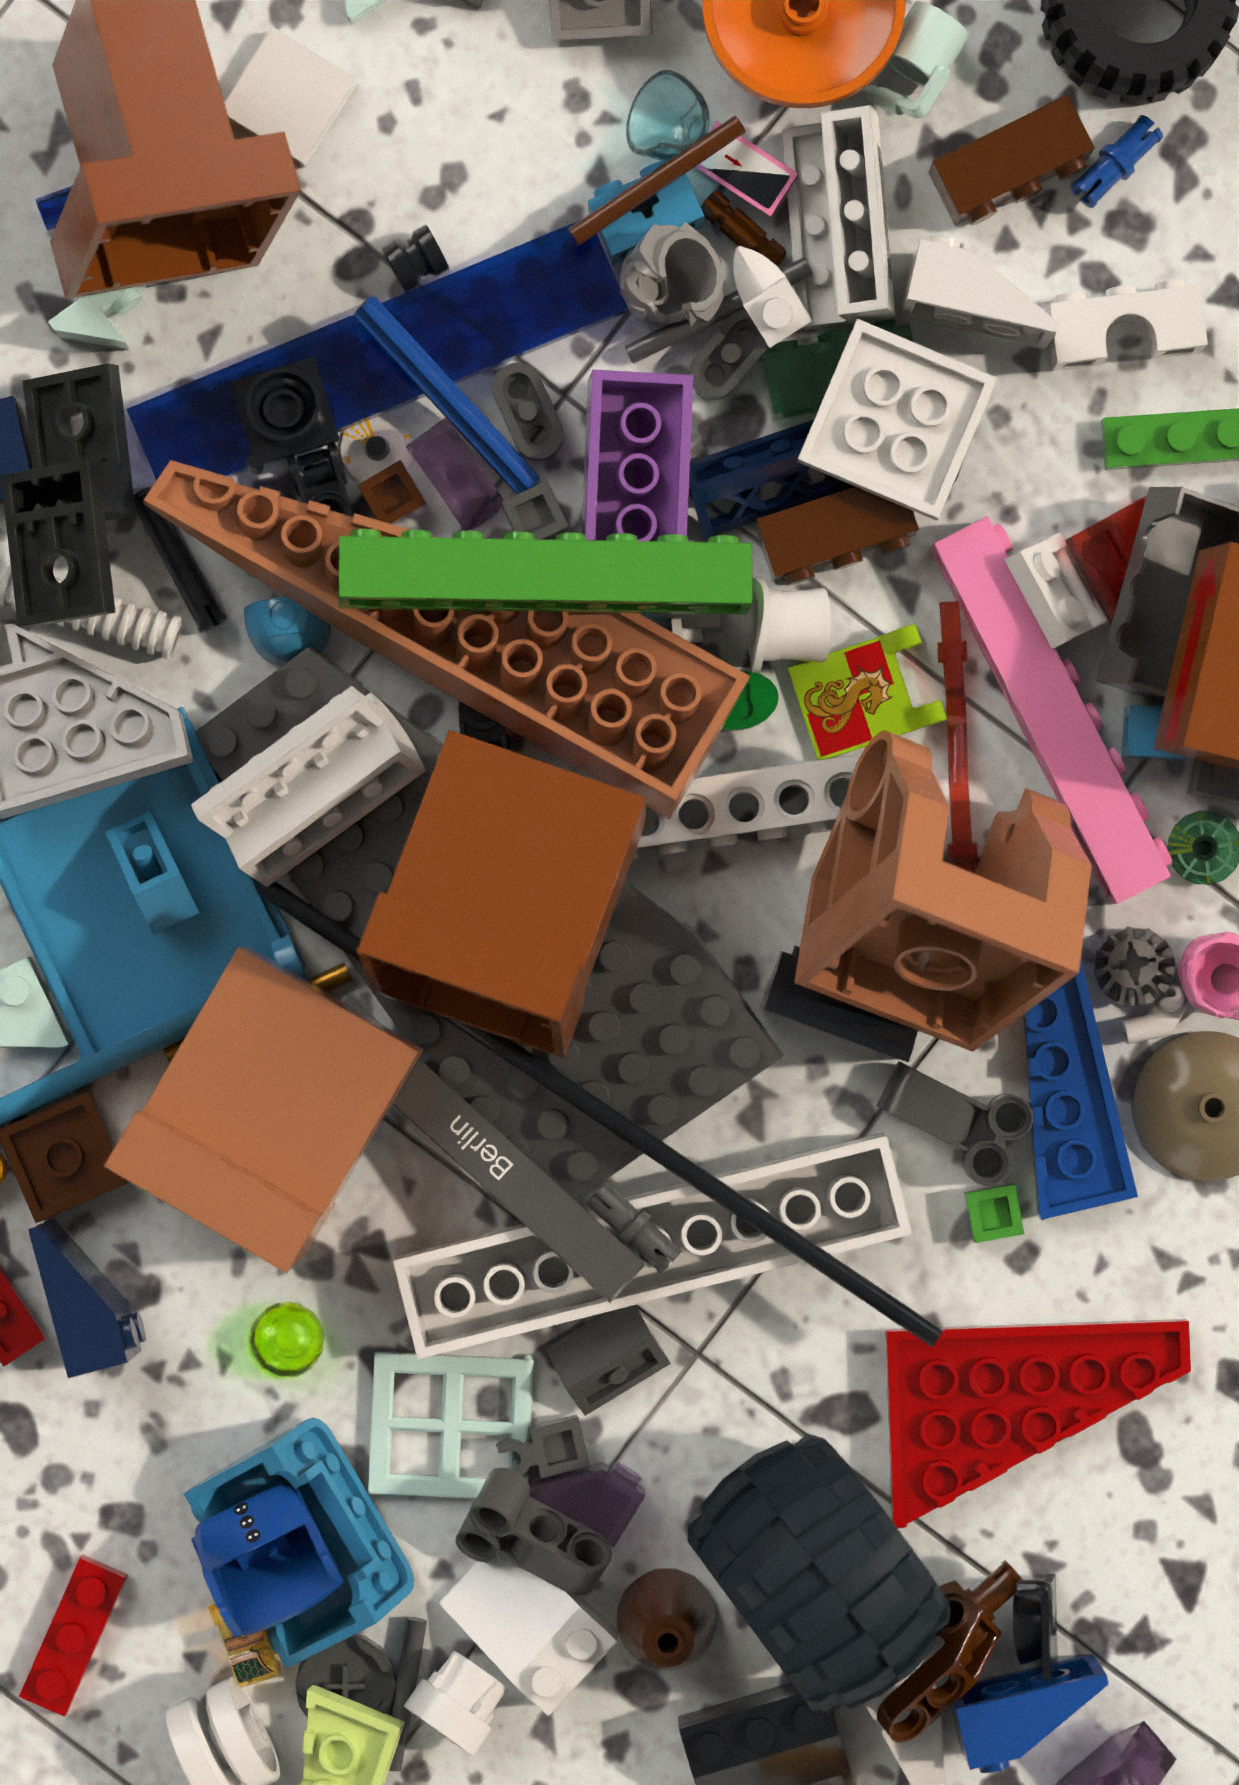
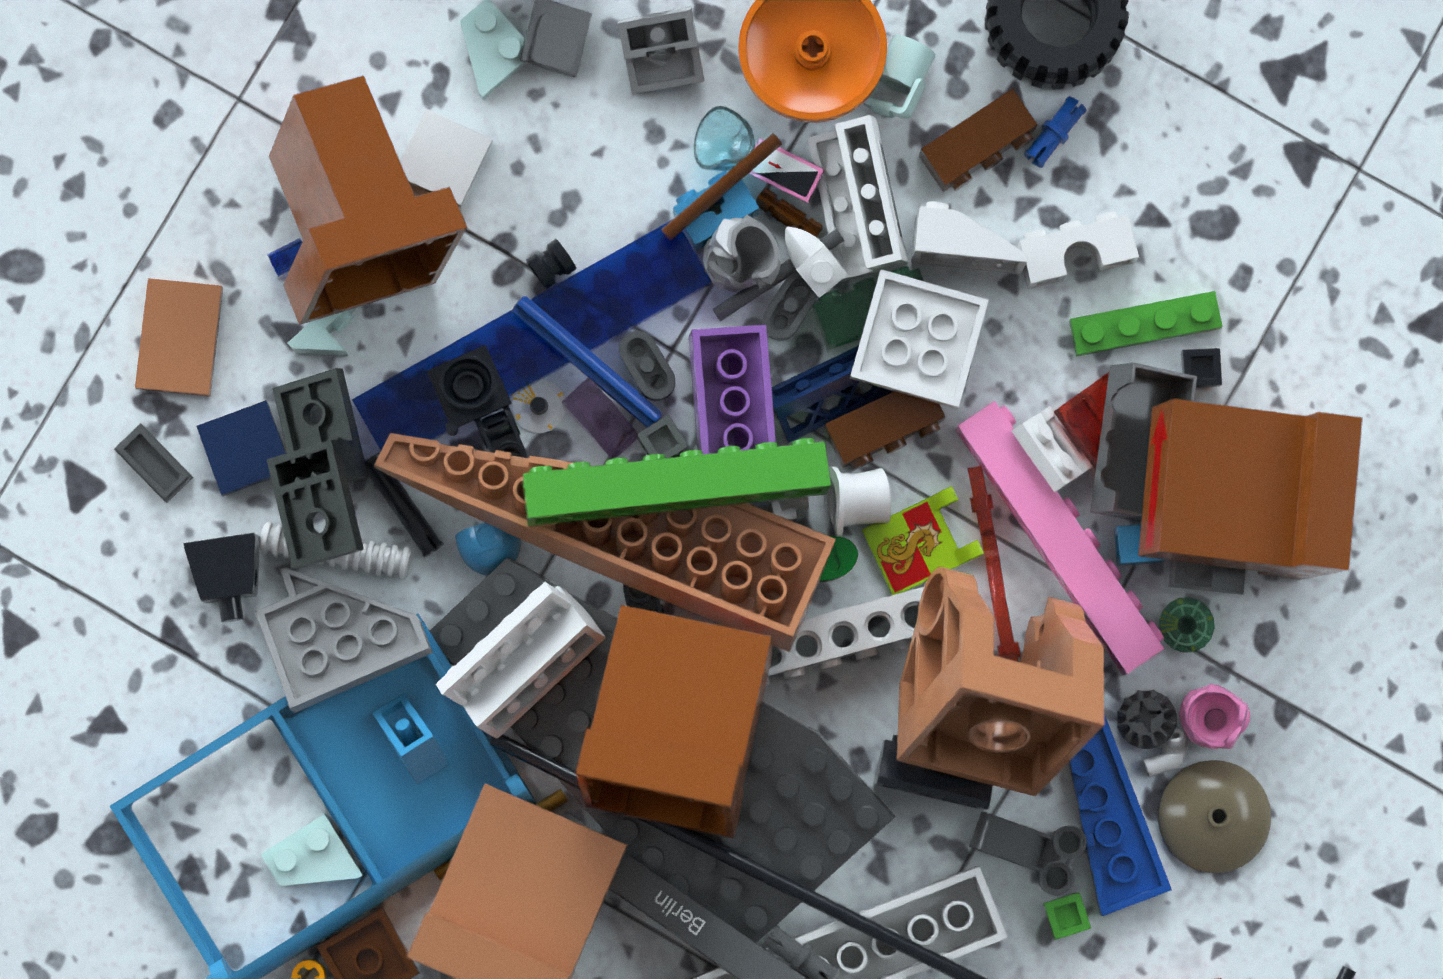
camera: 10 degrees left, 5 degrees down
reddish brown plate [357,460,427,524] -> none

